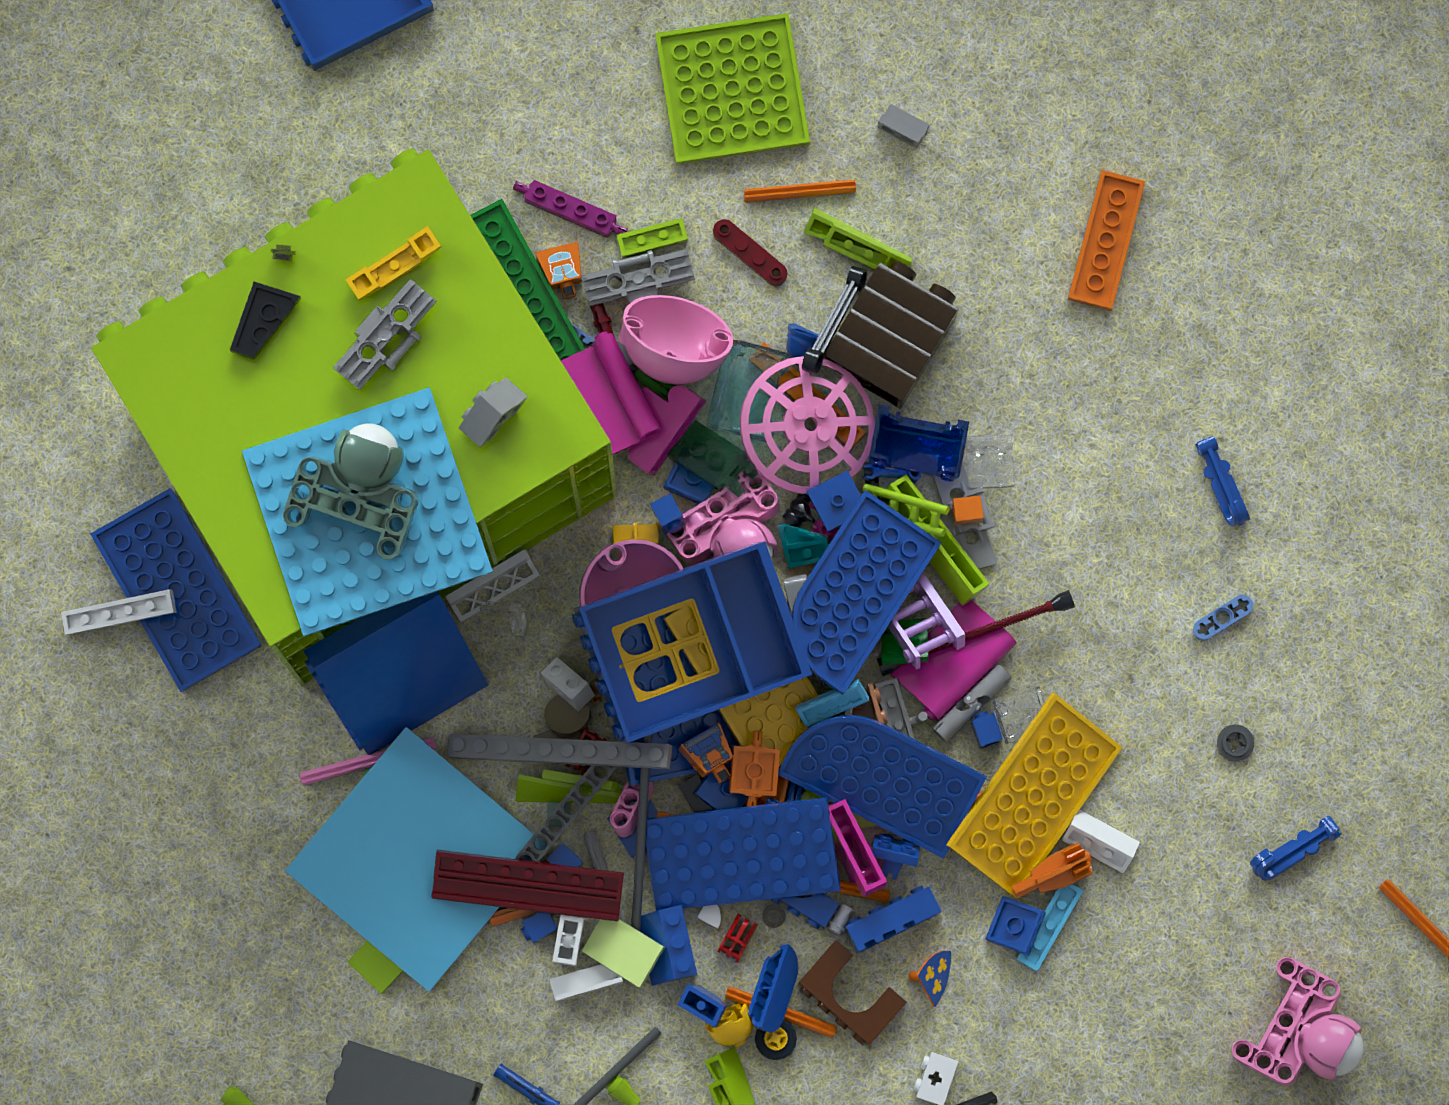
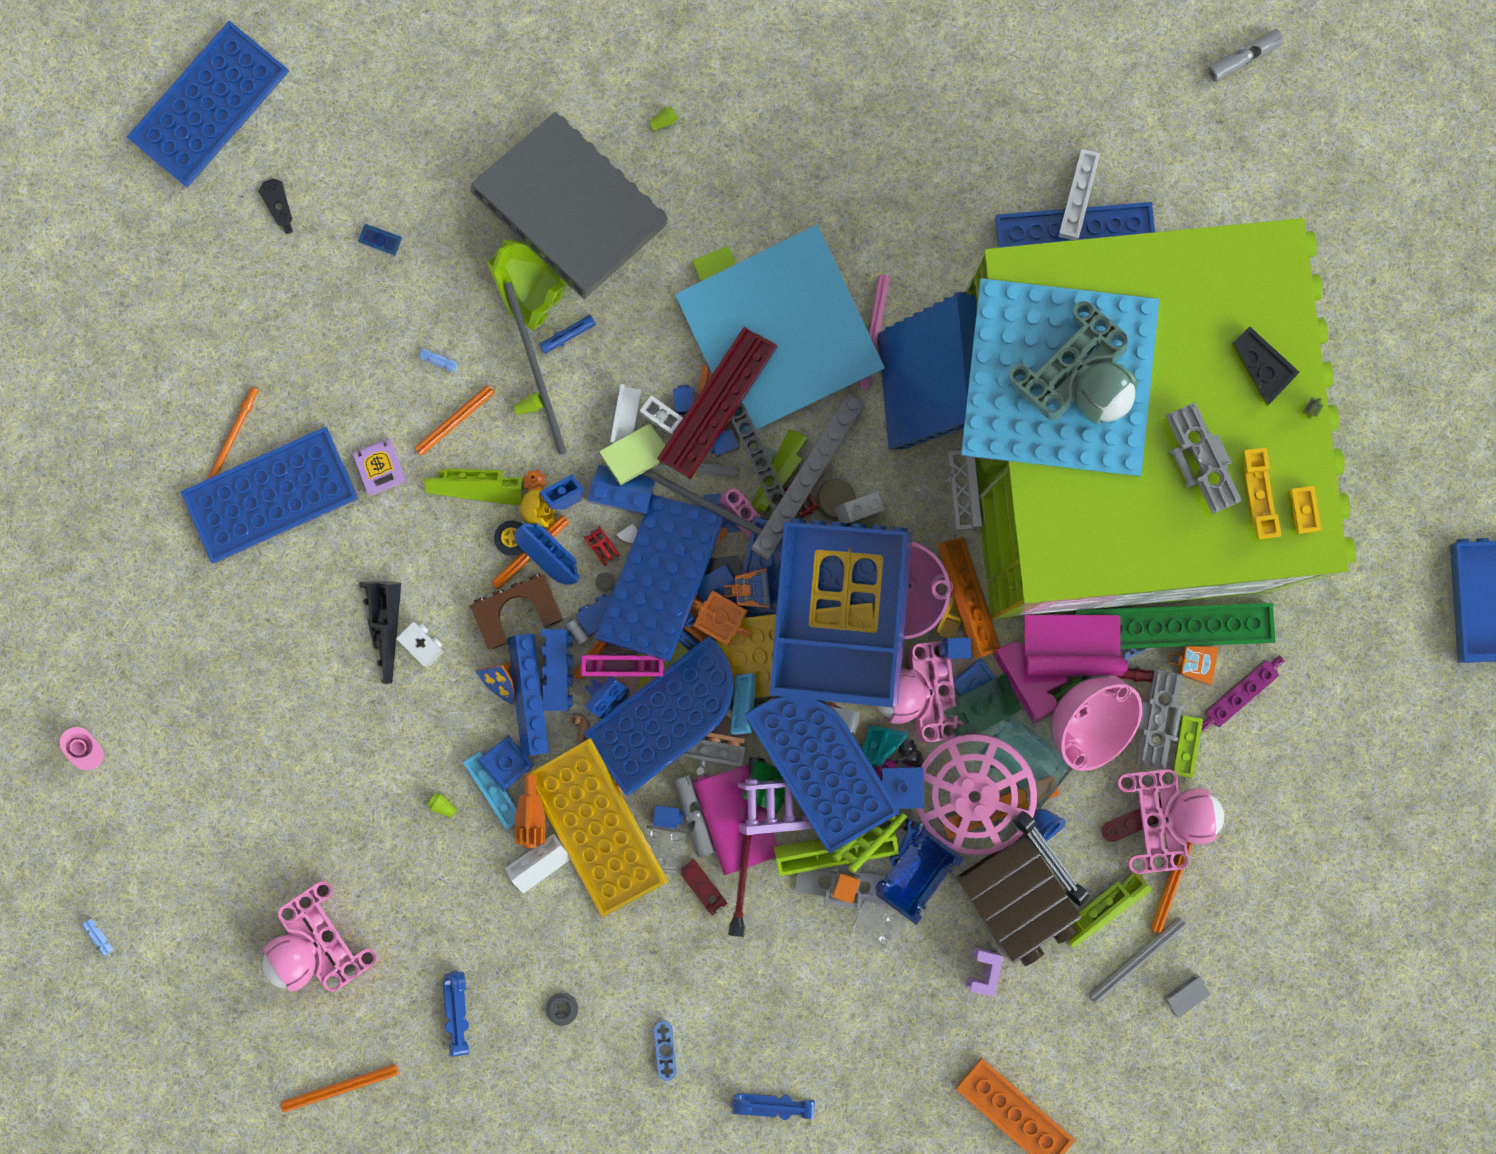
camera: 120 degrees right, 5 degrees up
light grey brick [459,378,527,447] -> none
lime plate [655,13,810,165] -> none
none -> lime cone [426,793,458,819]
none -> blue brick [507,633,549,757]
none -> orange plant [523,470,546,491]
none -> medium nougat arm [571,713,590,742]
none -> dark red plate [678,859,728,916]
none -> orange plate [938,537,1001,659]
none -> lavender panel [966,946,1003,997]
none -> light grey axle [1089,918,1186,1003]
none -> bright pink beam [1117,769,1225,874]
none -> yellow plate [1289,486,1322,535]

